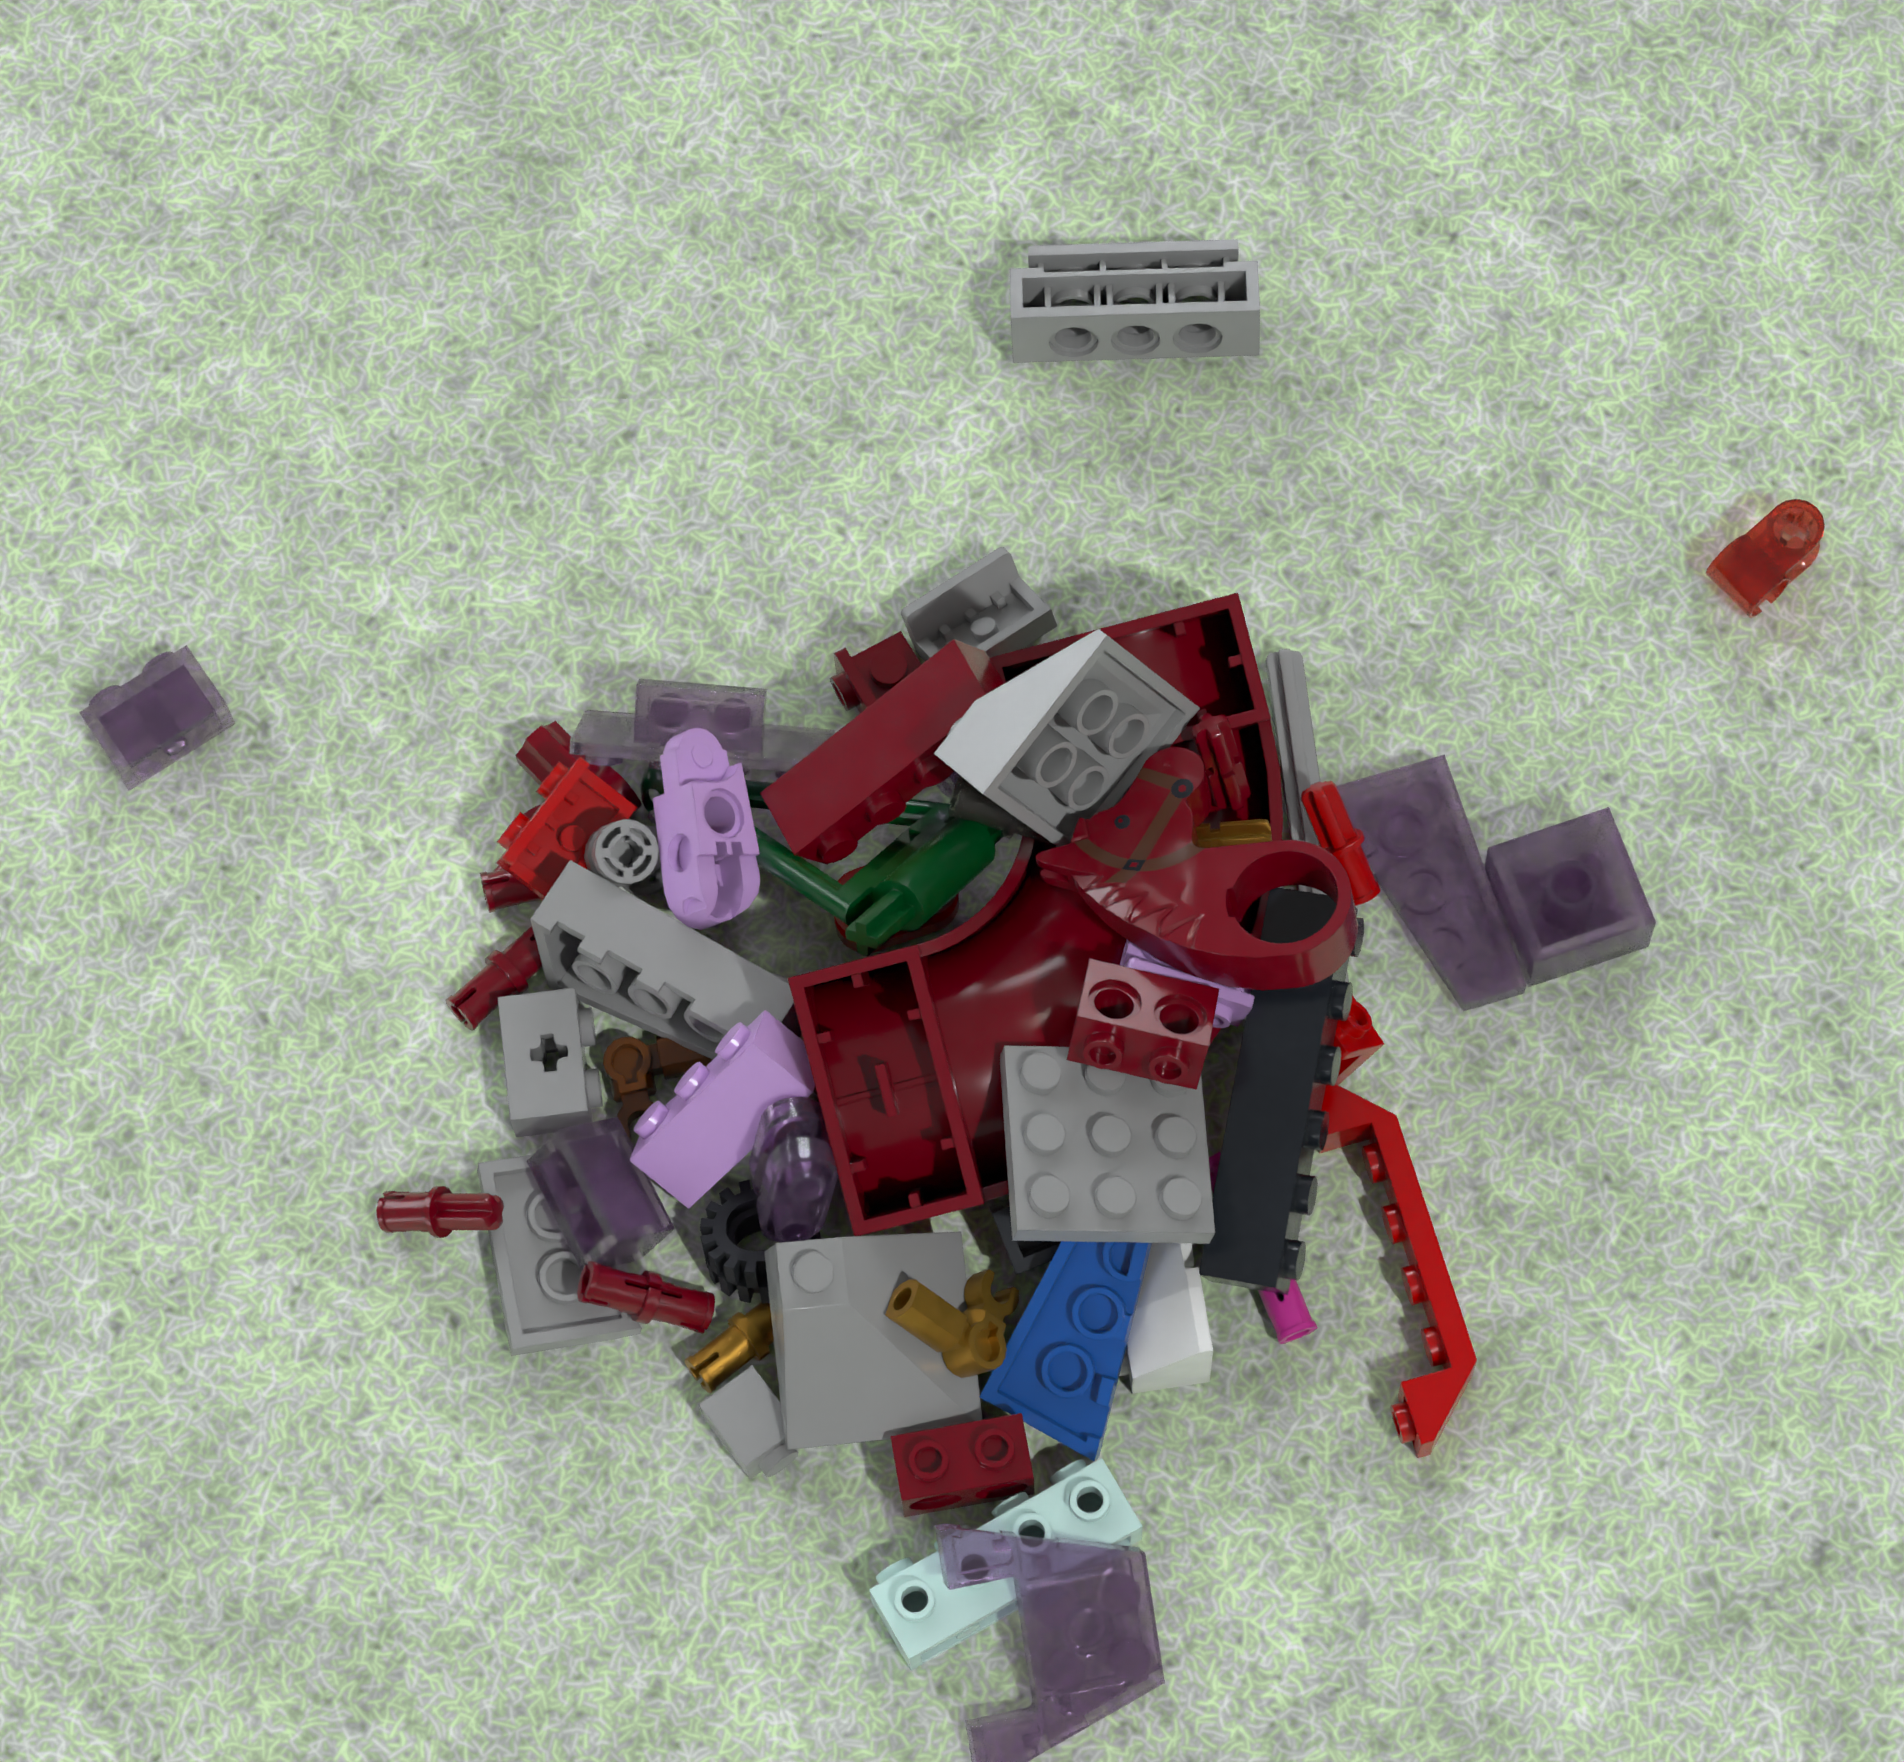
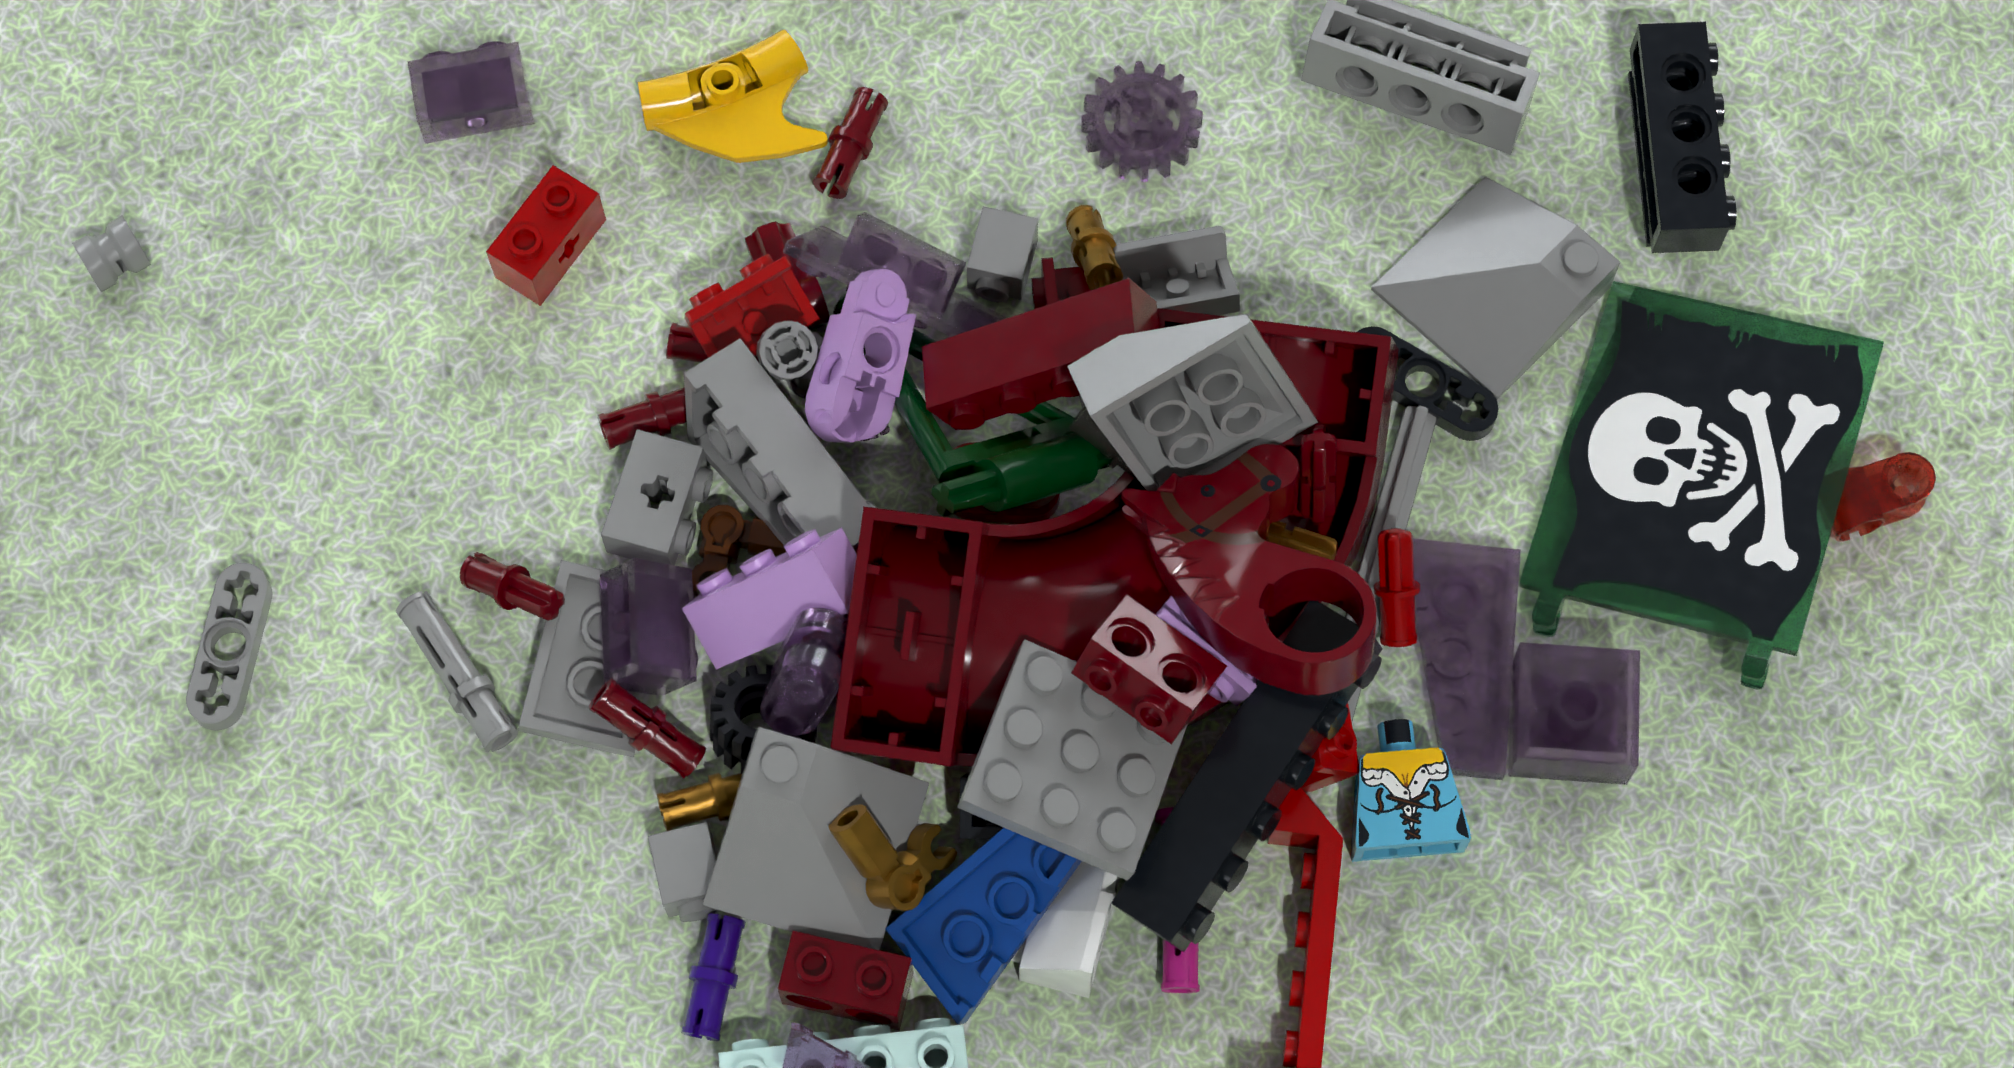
camera: 20 degrees right, 0 degrees up
none -> light grey beam [186,563,273,731]
none -> light grey pin [396,591,519,752]
none -> red brick [486,165,606,306]
none -> yellow pin [638,29,828,163]
none -> dark purple pin [681,913,746,1041]
none -> dark red pin [813,87,888,199]
none -> light grey brick [967,206,1038,302]
none -> pearl gold pin [1066,205,1123,290]
none -> clear purple gear [1081,61,1203,182]
none -> torso [1351,719,1471,862]
none -> black beam [1357,326,1499,441]
none -> light grey slope [1371,177,1620,400]
none -> flag [1519,281,1884,690]
none -> black brick [1628,22,1737,253]

